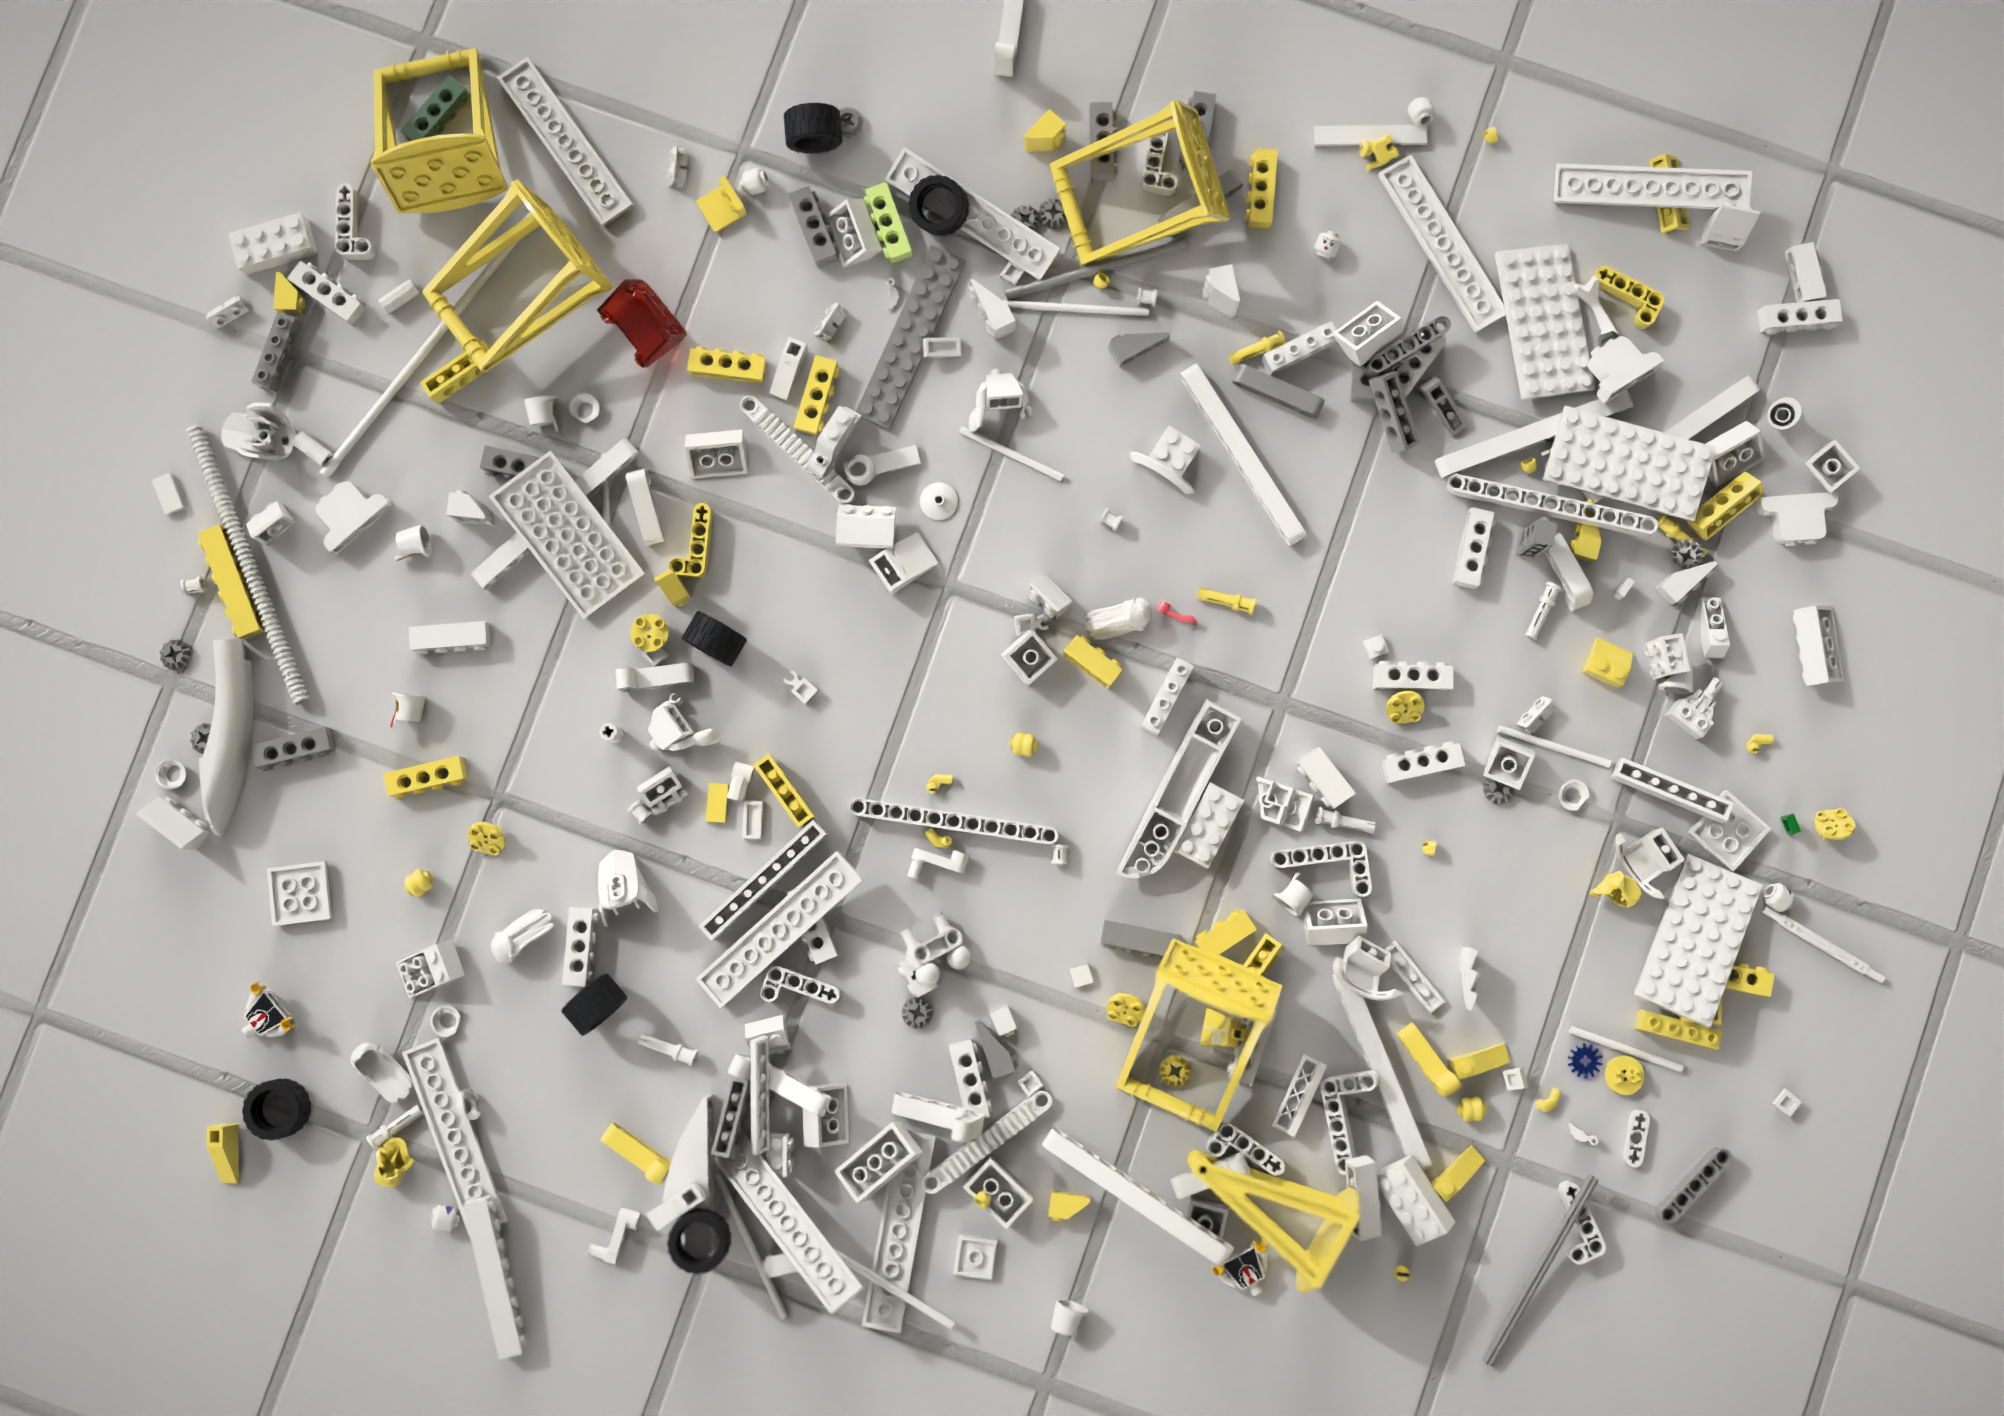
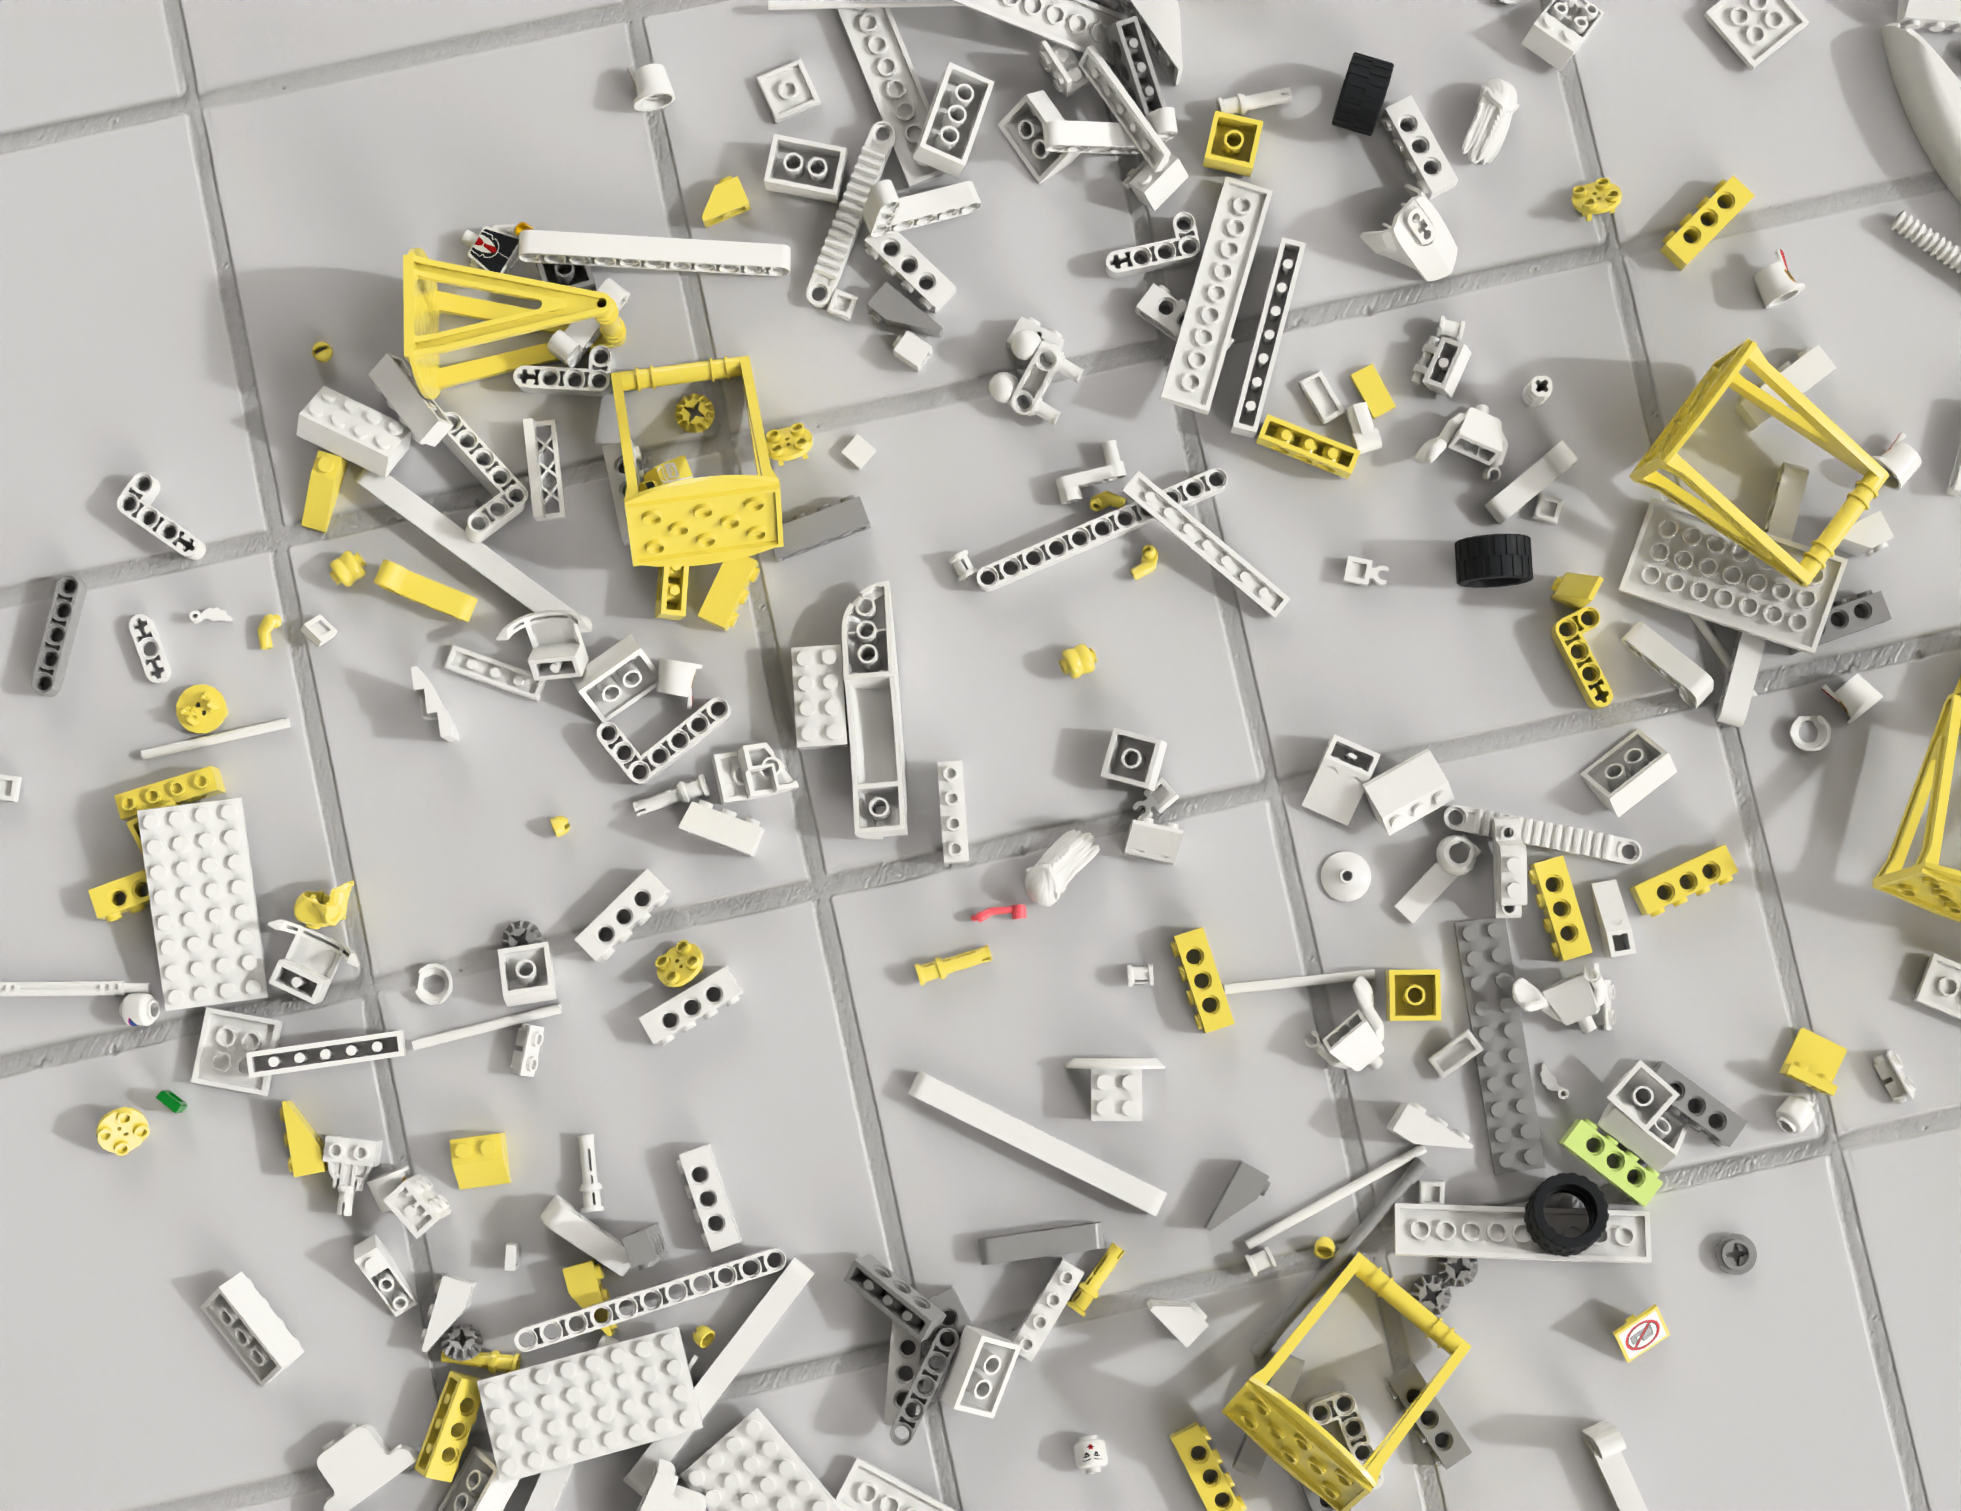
camera: 145 degrees right, 0 degrees up
light grey brick [250,727,336,771] -> none
light yellow piece [404,869,434,897] -> none
clear red windscreen [597,279,687,368] -> none
light yellow plate [630,614,669,652] -> none
black tyre [784,102,842,154] -> none
light grey gear [902,997,933,1029] -> none
light yellow hinge [974,1191,991,1209] -> none
light yellow slope [1024,109,1066,152] -> none
light yellow slope [1063,635,1123,689] -> none
white plate [1363,634,1389,659] -> none
light grey slope [1418,375,1468,436] -> none
light yellow slope [1448,1043,1510,1080] -> none
light grey axle [1483,1174,1598,1366] -> none
clear blue gear [1567,1043,1603,1079] -> none
light yellow arm [1746,735,1774,754] -> none
none -> light yellow slope [279,1100,329,1177]
none -> white plate [1122,471,1291,618]
none -> light yellow brick [1170,927,1235,1033]
none -> light yellow brick [1202,111,1263,177]
none -> light yellow brick [1385,969,1441,1021]
none -> white torso [1512,963,1606,1034]
none -> white slope [1606,1060,1680,1133]
none -> piece [1613,1304,1670,1363]
none -> light yellow piece [1629,338,1889,588]

